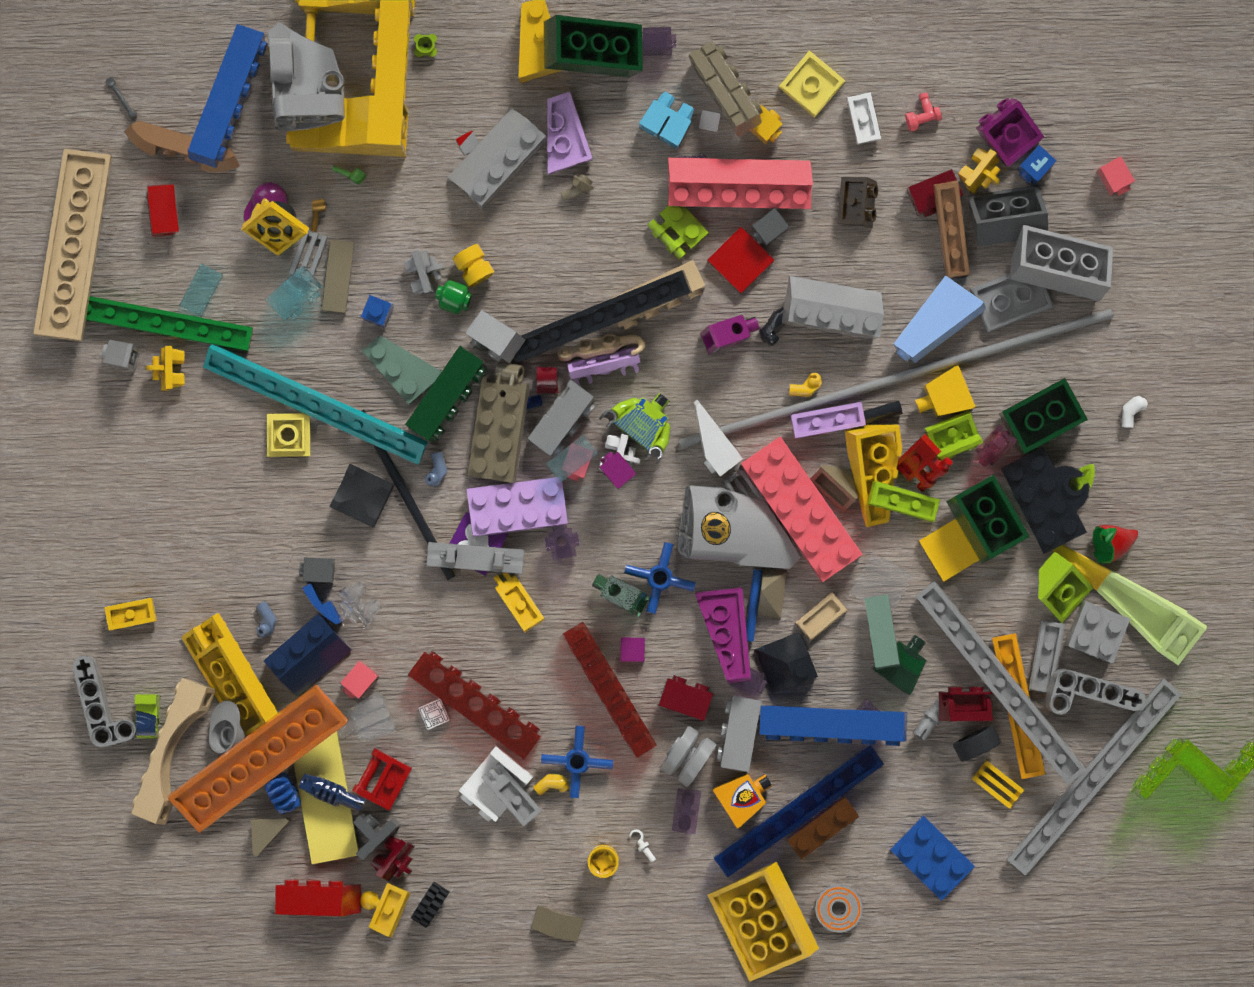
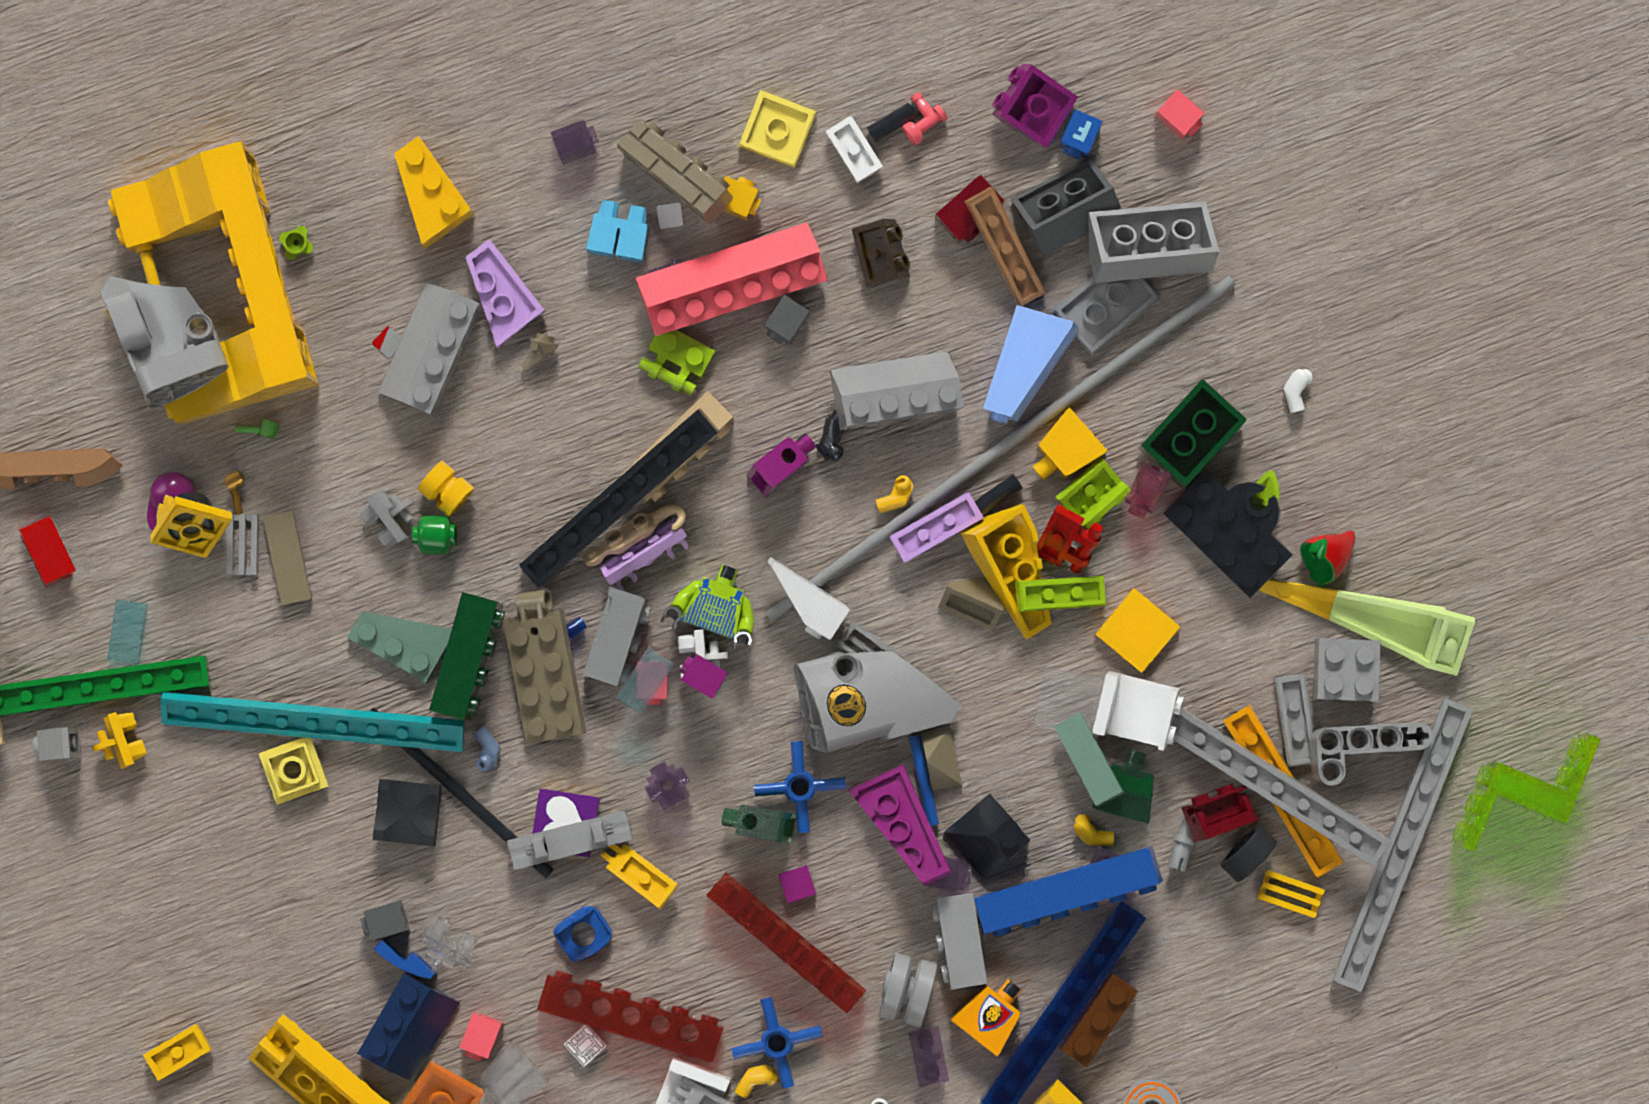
camera: 20 degrees left, 0 degrees up
blue brick [188,24,268,168] -> none
sand blue arm [255,601,277,638] -> none
clear light blue brick [265,266,323,320] -> none
blue brick [361,295,394,328] -> none
light grey brick [465,310,525,363] -> none
lavender plate [466,477,568,537] -> none
dark red leg [536,367,559,394] -> none
dark green brick [544,15,643,77] -> none
dark red brick [658,675,713,721] -> none
red tile [707,227,774,294] -> none
coral brick [740,436,863,583] -> none
tan tile [795,592,847,641] -> none
blue plate [889,815,975,901] -> none
dark green brick [946,474,1030,564] -> none
yellow hips [958,148,1001,194] -> none
lime slope [1038,552,1093,623] -> none
none -> blue piece [553,906,612,962]
none -> black axle [867,103,917,142]
none -> yellow arm [1073,814,1114,846]
none -> white panel [1092,671,1184,751]

